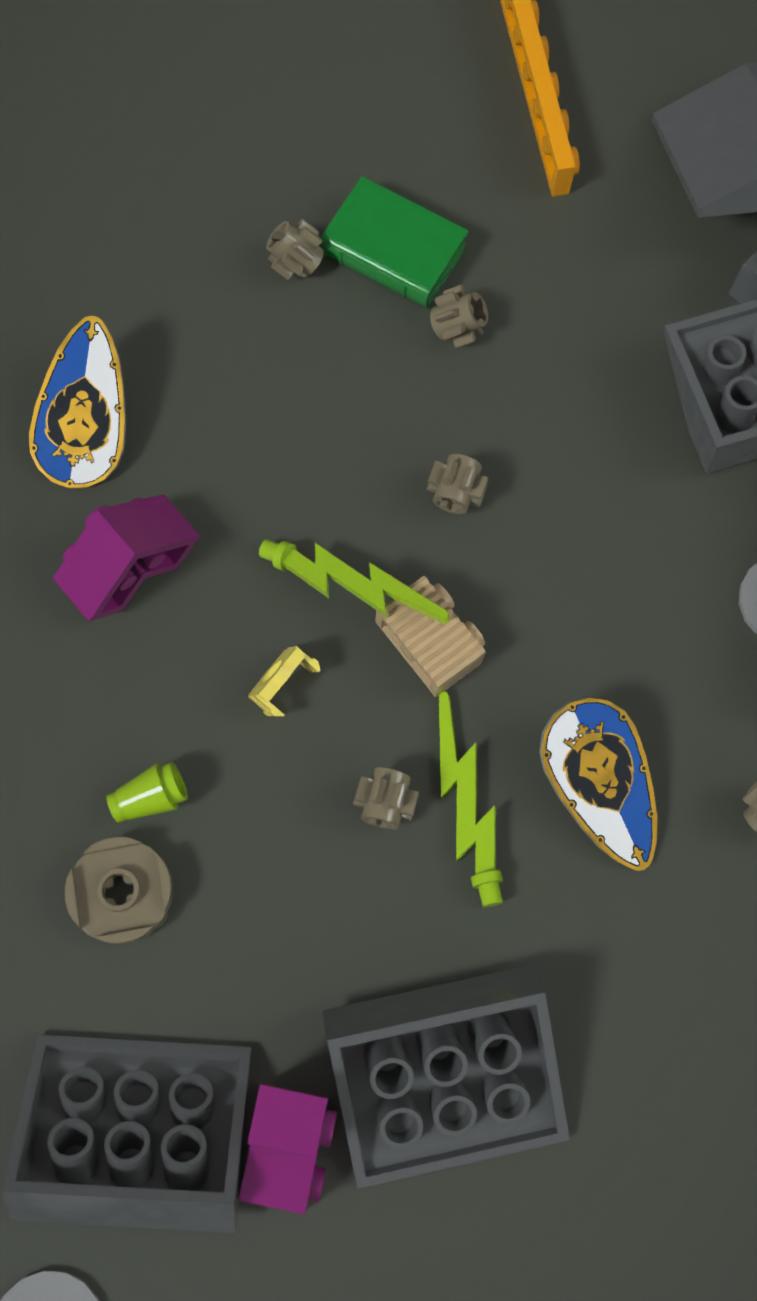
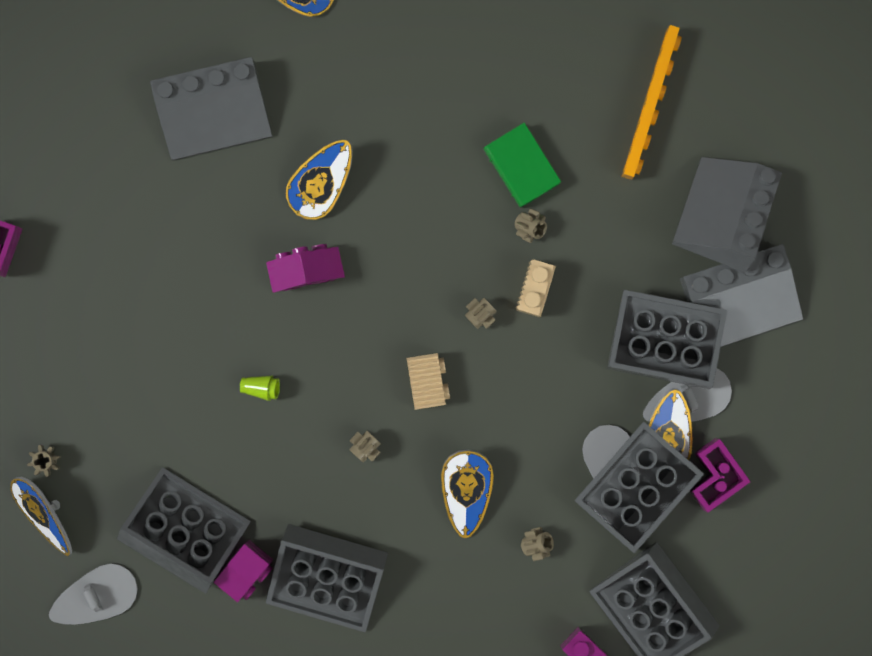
camera: 30 degrees right, 15 degrees up
dark tan plate [65,837,173,945] -> none
light yellow piece [248,646,320,716] -> none
lime piece [259,539,450,624] -> none
dark tan gear [266,219,324,280] -> none
lime piece [439,691,503,908] -> none
none -> tan brick [516,259,556,317]

